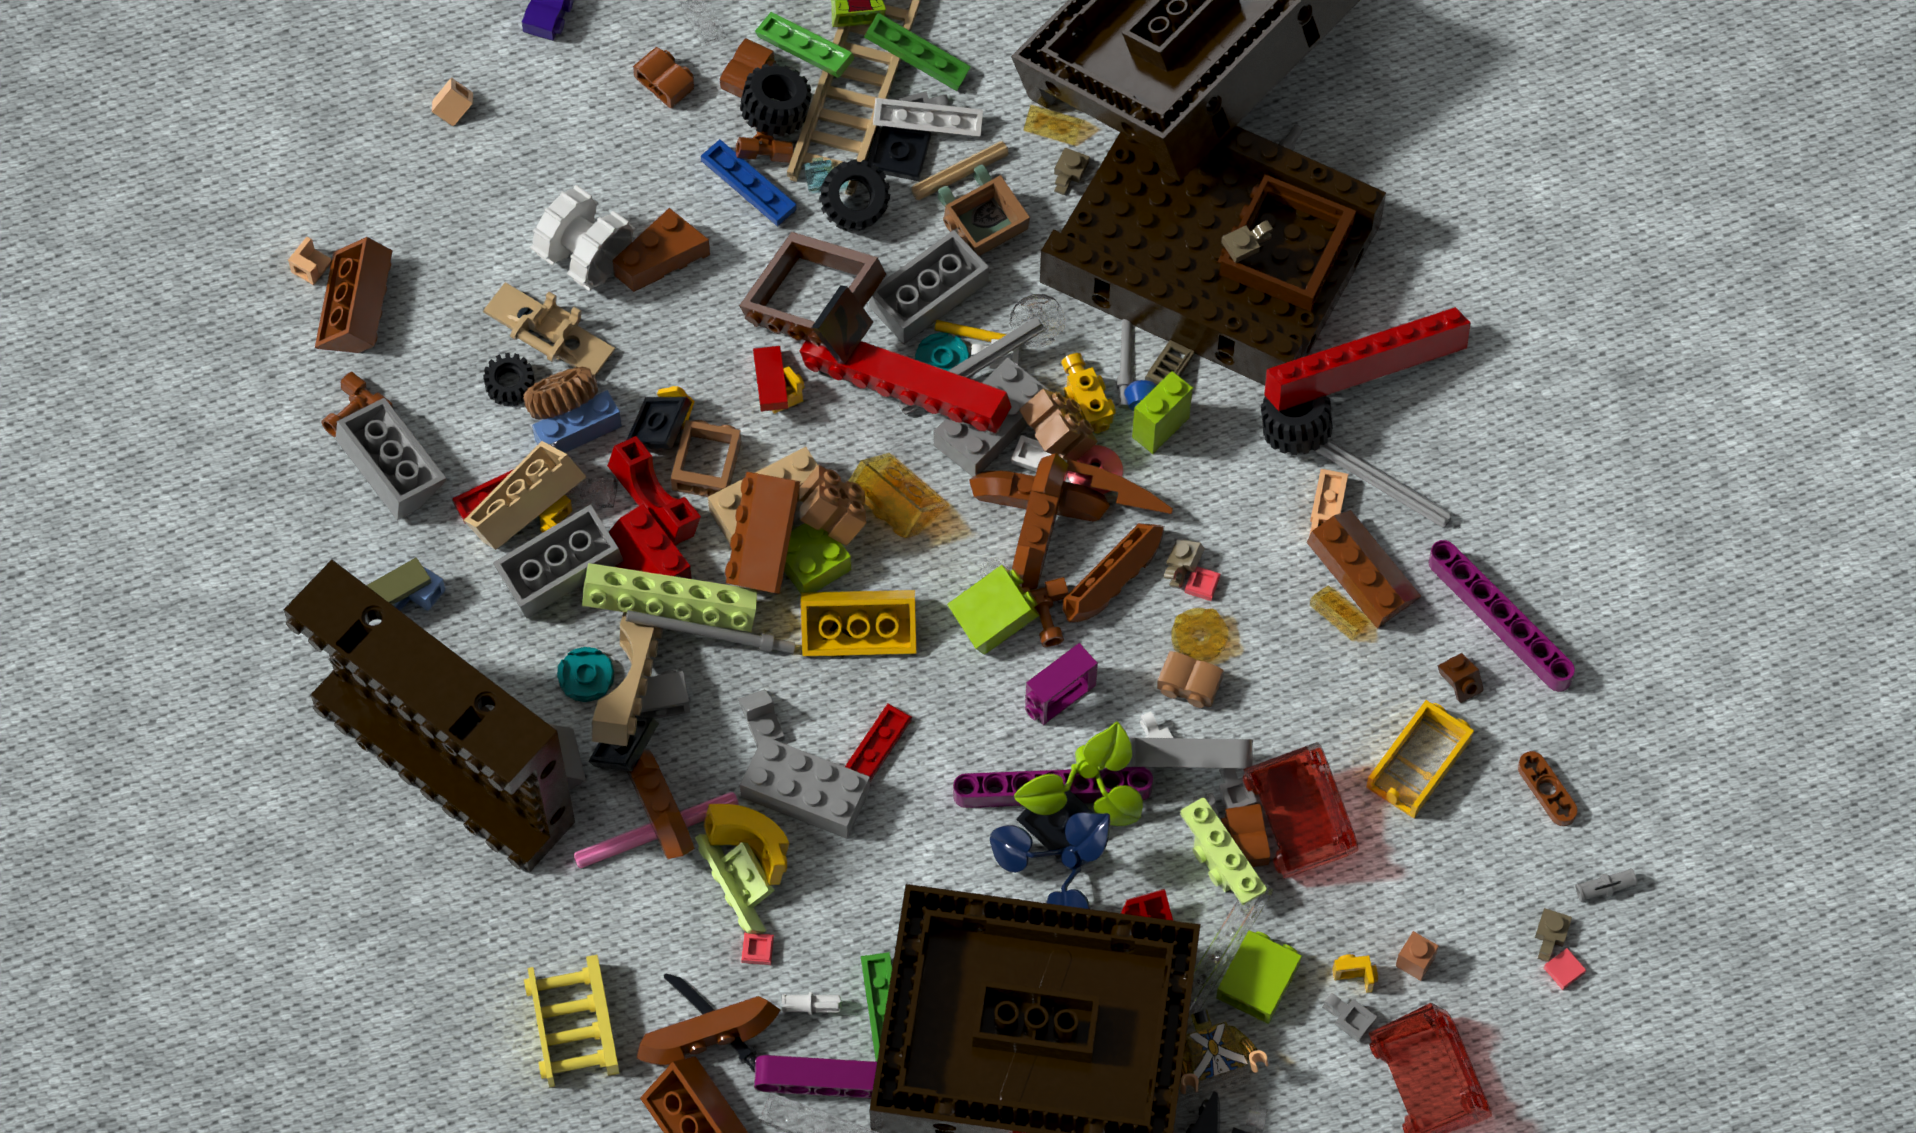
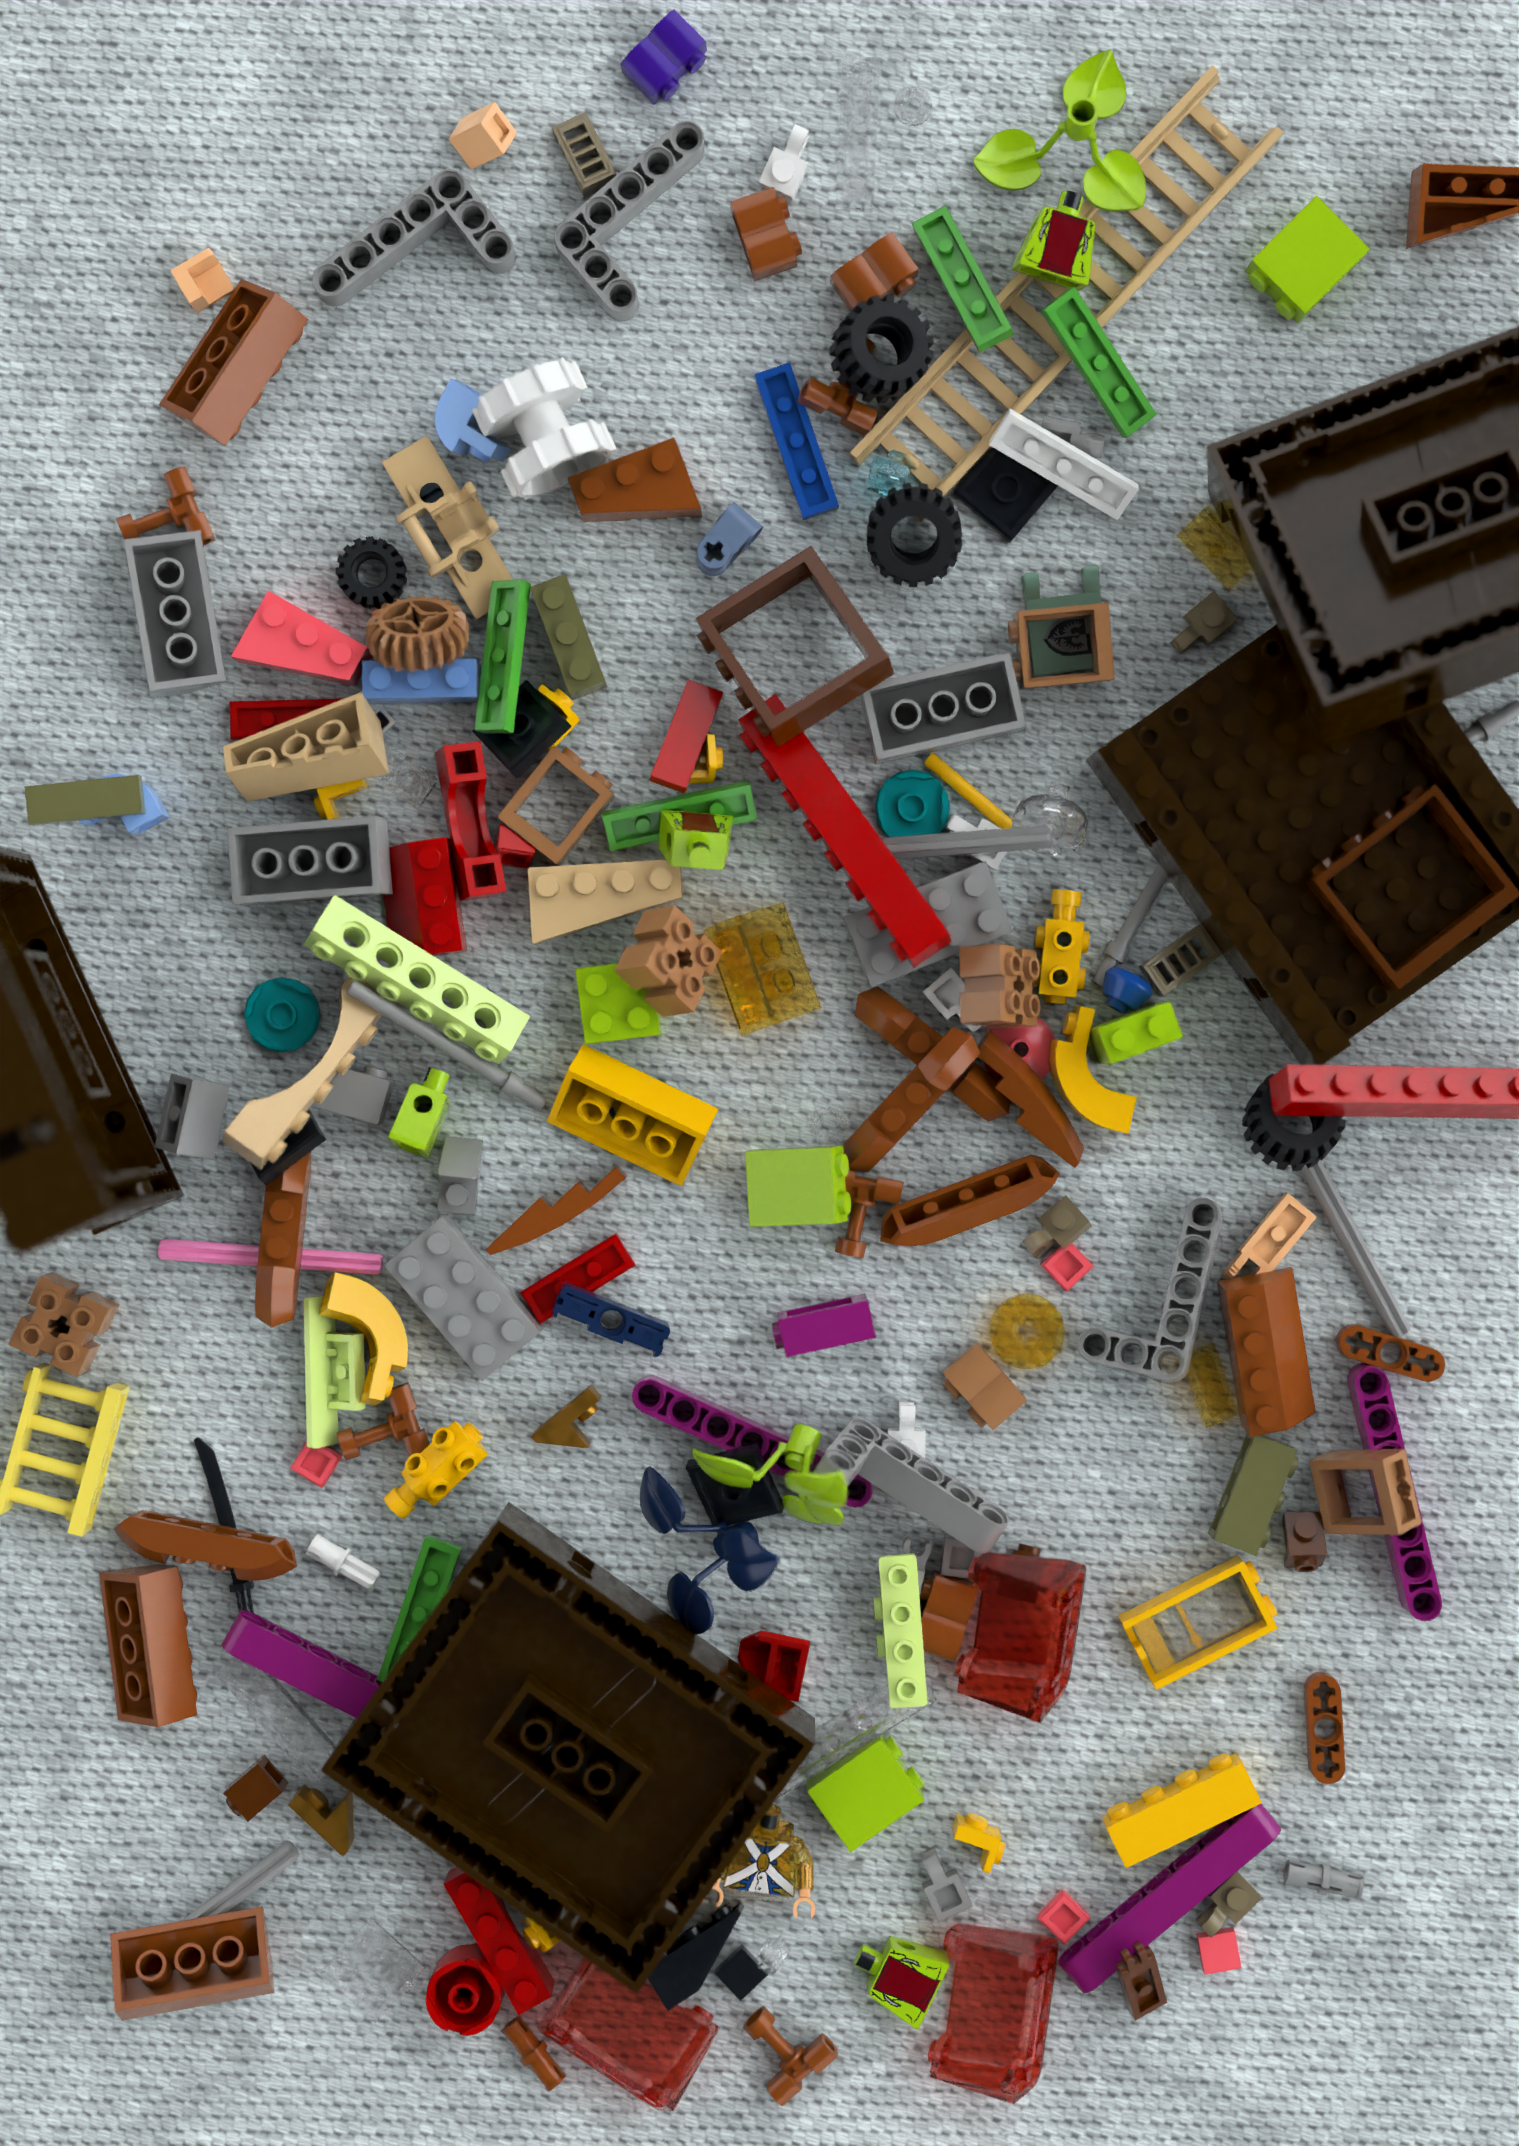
camera: 30 degrees right, 25 degrees up
dark orange slope [725,472,801,594] -> none
tile [811,285,874,364] -> none
tan axle [911,141,1008,200] -> none
dark tan plate [1221,221,1273,263] -> none
nougat brick [1396,931,1439,981] -> none
none -> medium nougat brick [8,1272,120,1377]
none -> coral wedge [231,590,373,686]
none -> light grey beam [312,169,516,307]
none -> dark orange bar [337,1382,430,1461]
none -> yellow brick [384,1421,489,1519]
none -> lime torso [388,1067,450,1159]
none -> light blue brick [435,379,511,463]
none -> bright green plate [474,580,531,734]
none -> dark orange slope [486,1165,627,1255]
none -> red slope [494,824,536,869]
none -> olive brick [530,574,608,700]
none -> pearl gold slope [531,1384,601,1448]
none -> dark tan slope [552,112,617,198]
none -> dark blue piece [552,1282,670,1357]
none -> light grey beam [554,121,705,322]
none -> bright green plate [602,780,758,851]
none -> lime torso [658,810,733,870]
none -> sand blue piece [696,502,763,576]
none -> white plate [758,124,809,201]
none -> torso [854,1936,950,2030]
none -> coral tile [1037,1888,1091,1945]
none -> yellow arch [1049,1006,1137,1134]
none -> magenta beam [1058,1803,1281,1993]
none -> light grey beam [1077,1198,1223,1382]
none -> yellow brick [1101,1753,1262,1868]
none -> reddish brown hinge [1115,1941,1167,2021]
none -> olive brick [1208,1433,1298,1556]
none -> medium nougat window [1309,1449,1422,1535]
none -> dark orange beam [1336,1324,1445,1382]

